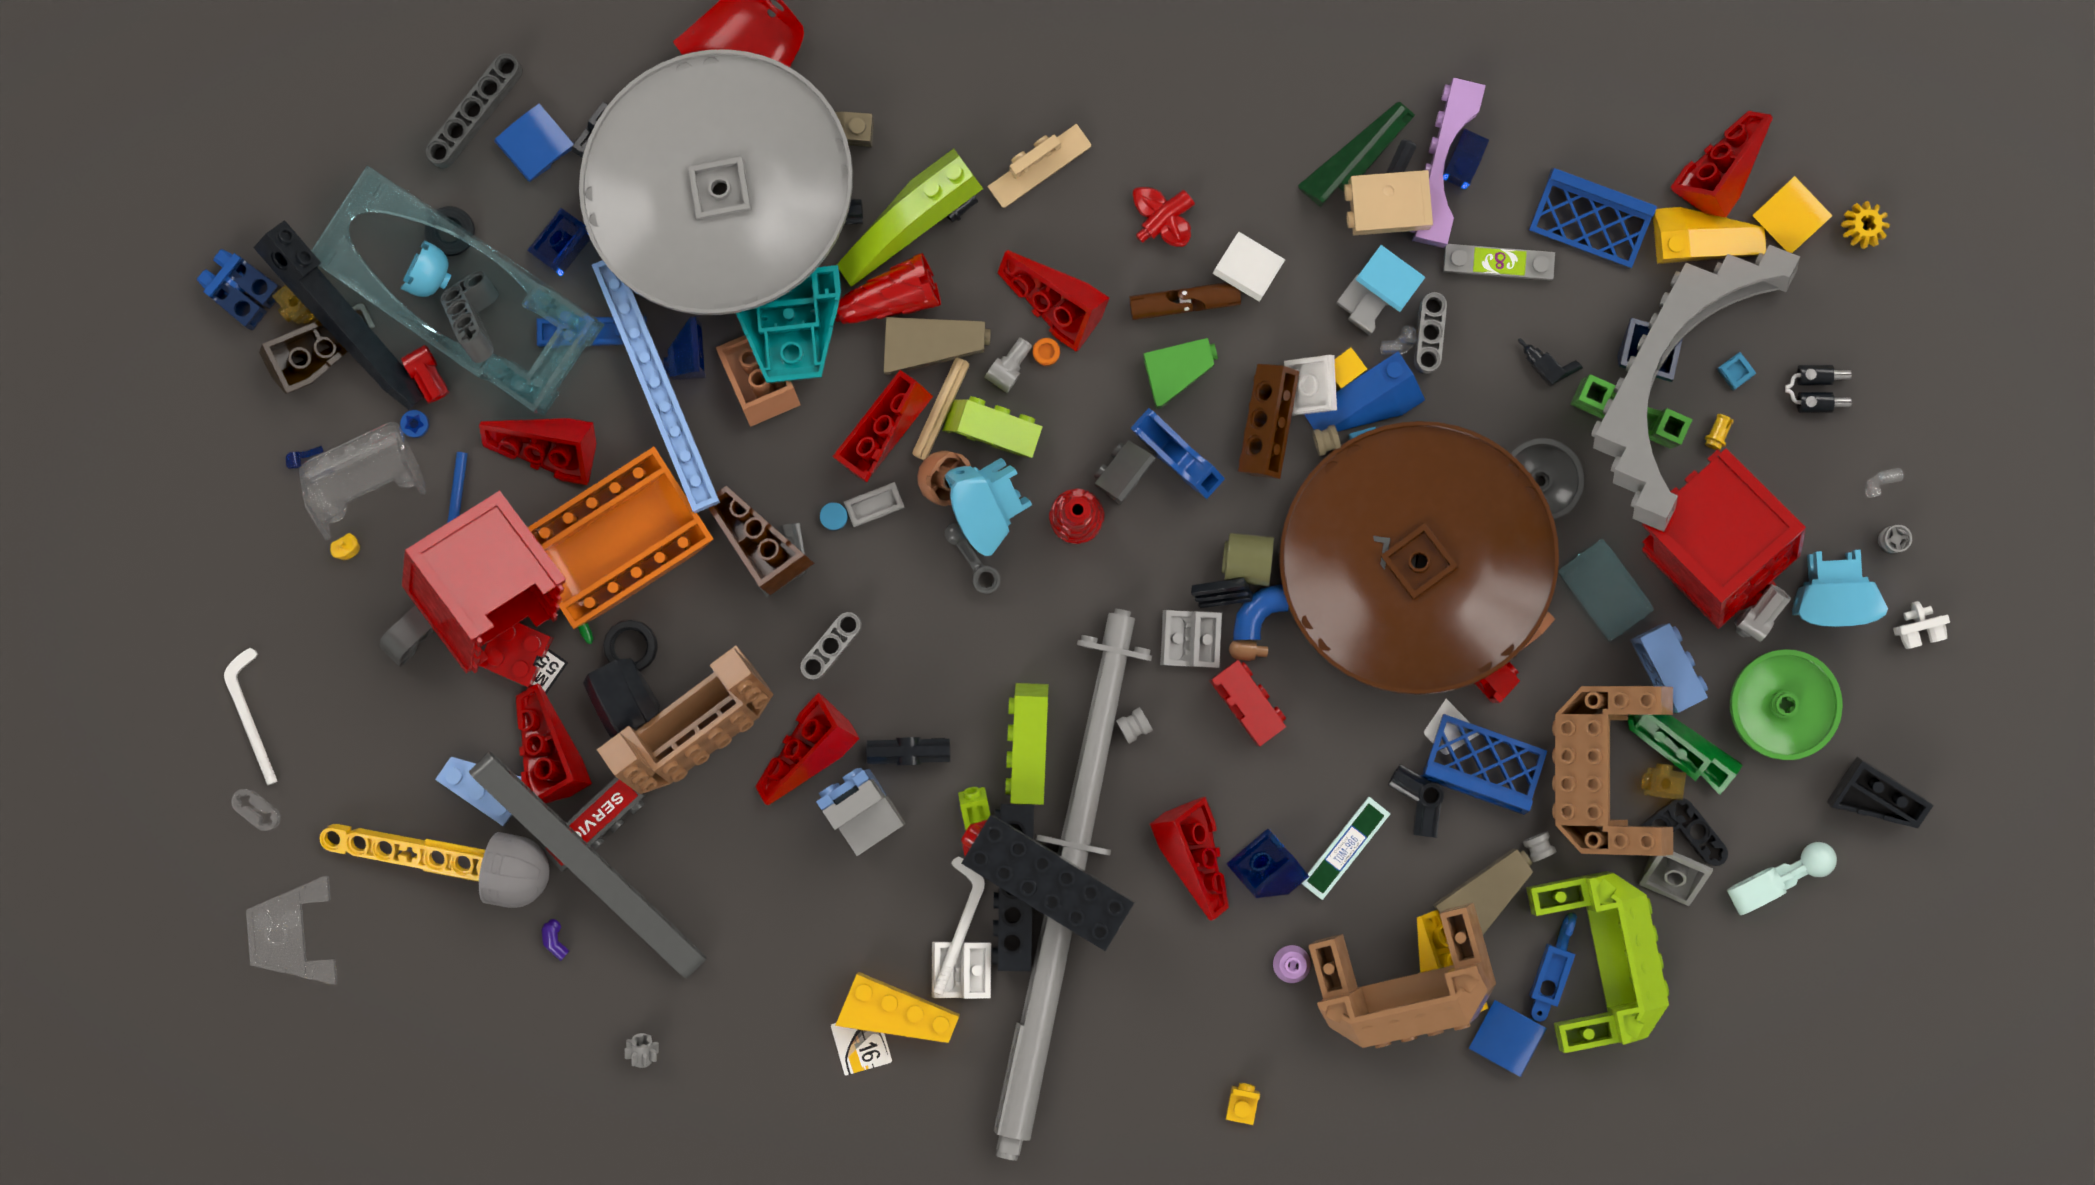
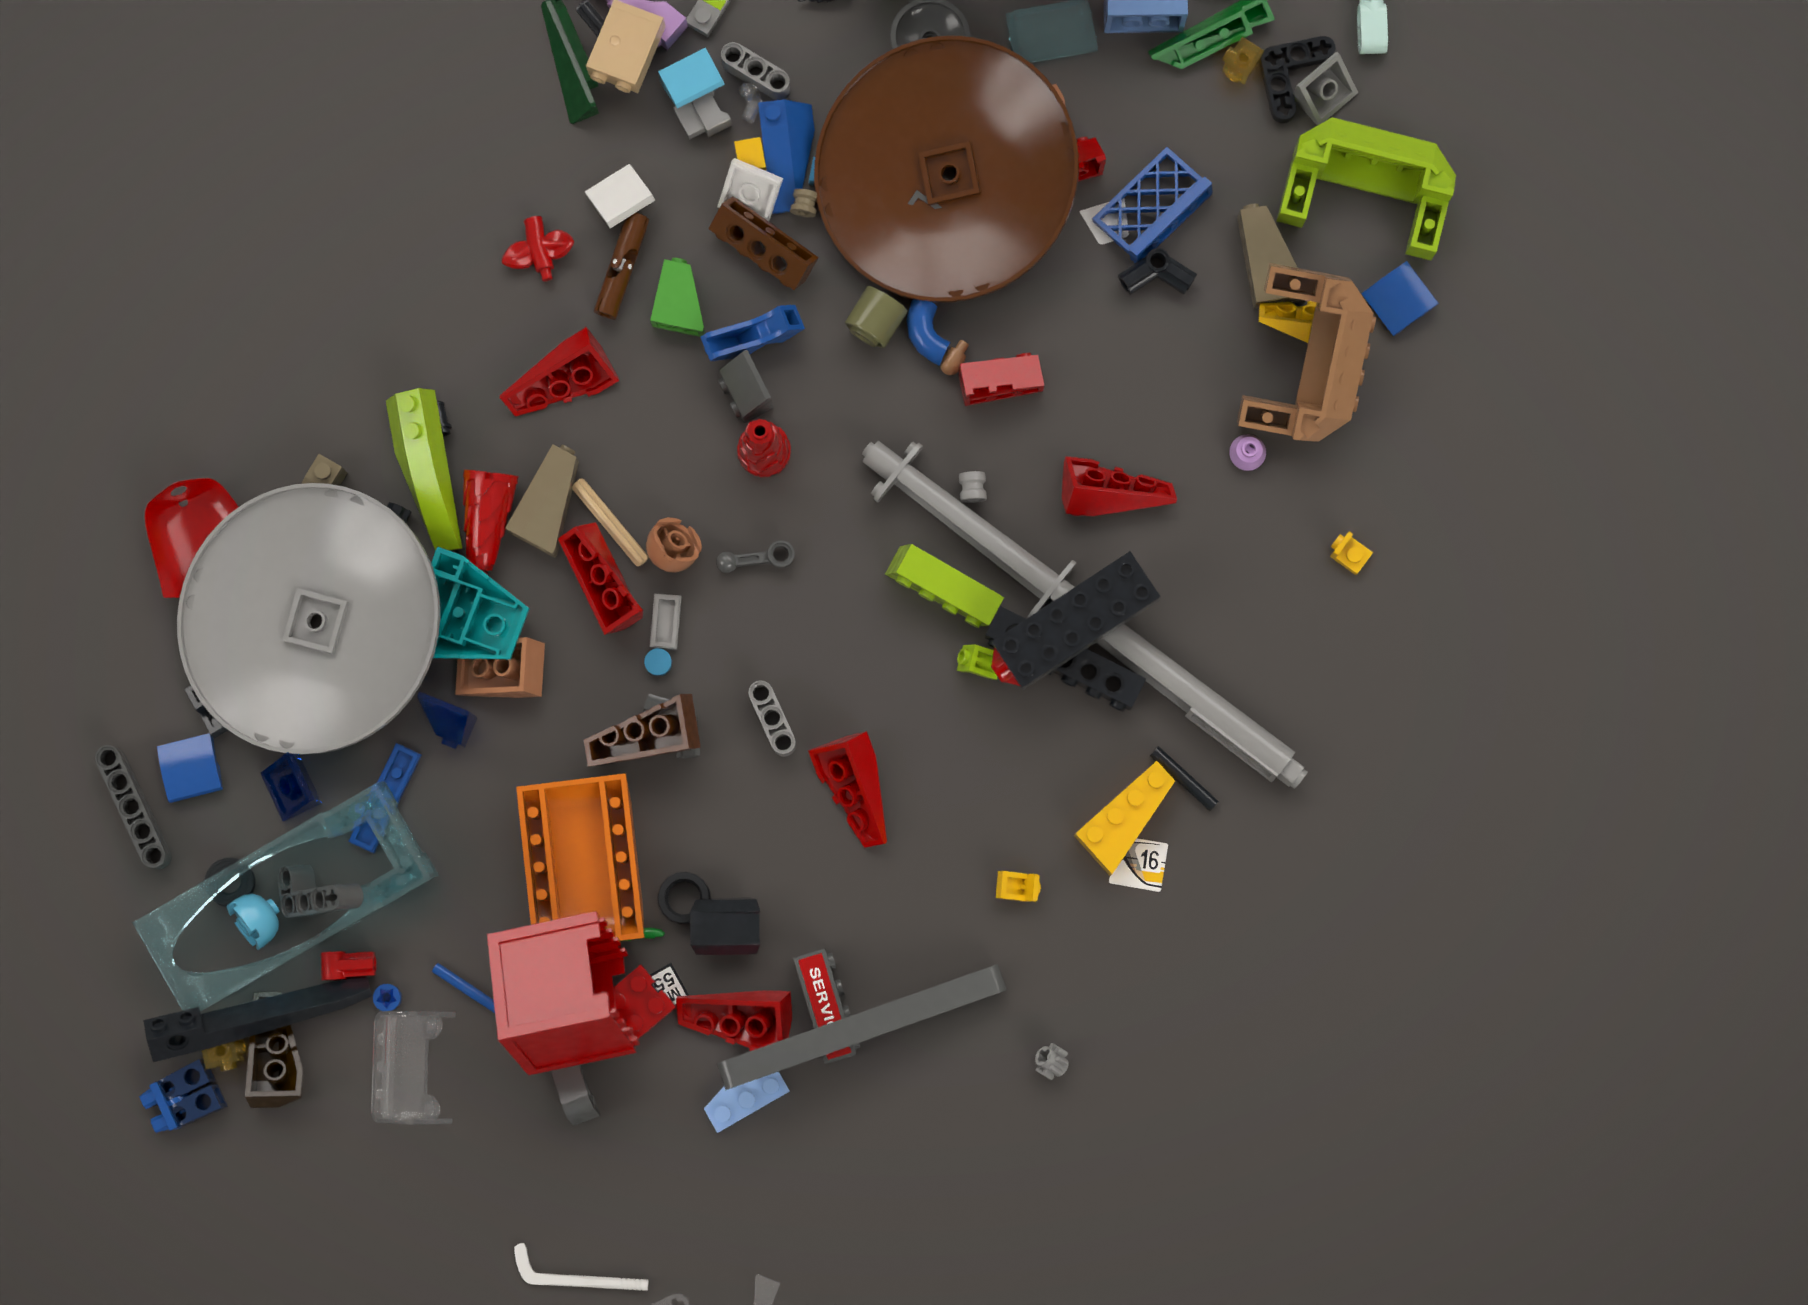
camera: 65 degrees left, 5 degrees down
clear blue hand [286,446,324,469] -> none
piece [319,824,550,908] -> none
yellow piece [330,533,360,560] -> none
red wedge [479,418,597,485] -> none
dark purple arm [541,919,570,961] -> none
light blue plate [592,260,720,513] -> none
medium nougat wedge [597,645,774,794] -> none
light grey piece [816,768,906,856] -> none
black piece [867,737,950,765] -> none
white piece [932,856,985,996] -> none
white slope [932,942,991,999] -> none
lime wedge [942,396,1043,458] -> none
medium azure piece [945,458,1032,556] -> none
light grey pin [984,337,1032,393] -> none
tan bracket [988,124,1091,208] -> none
orange tile [1033,338,1060,366] -> none
light grey slope [1160,610,1222,668] -> none
black tile [1191,578,1253,608] -> none
clear blue slope [1226,829,1309,898] -> none
tile [1300,796,1390,900] -> none
light grey wheel [1523,831,1557,862] -> none
blue piece [1529,913,1577,1022] -> none
medium nougat wedge [1552,686,1673,856] -> none
none -> yellow bracket [995,871,1041,902]
none -> black piece [1150,746,1219,811]

